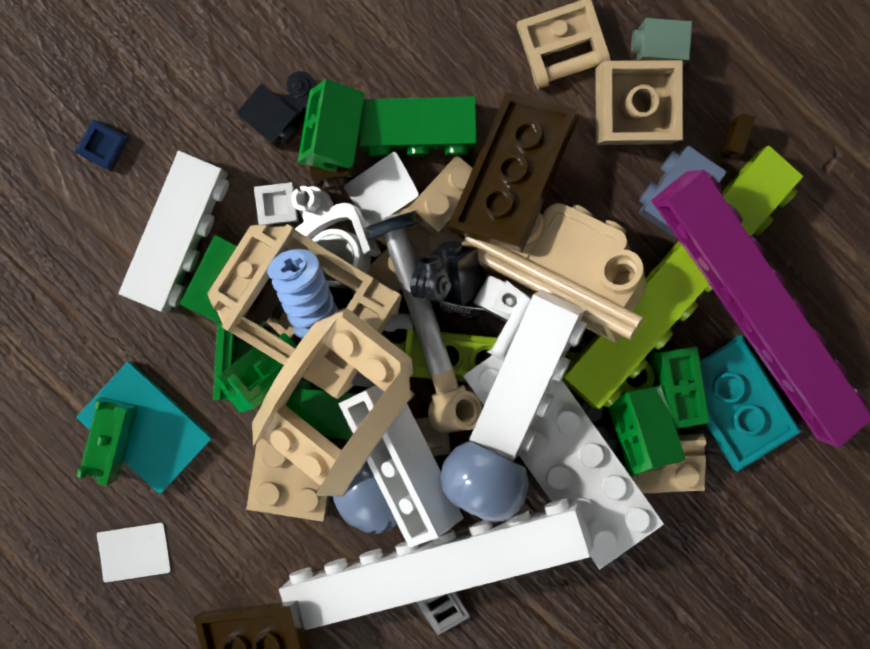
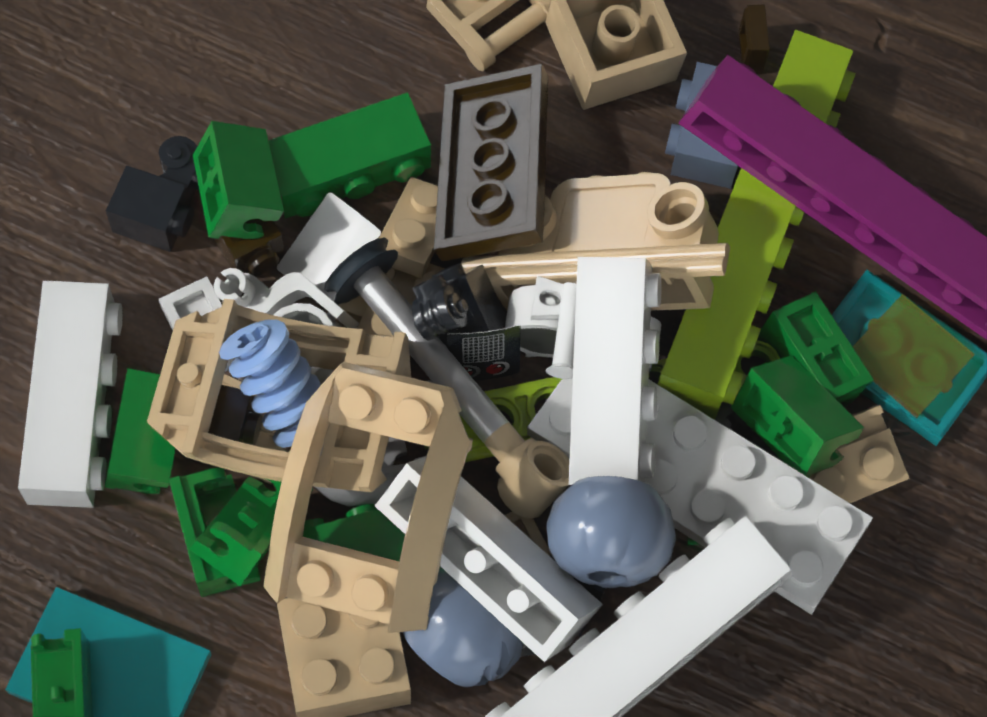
camera: 25 degrees left, 20 degrees down
none -> clear yellow piece [853,294,975,418]

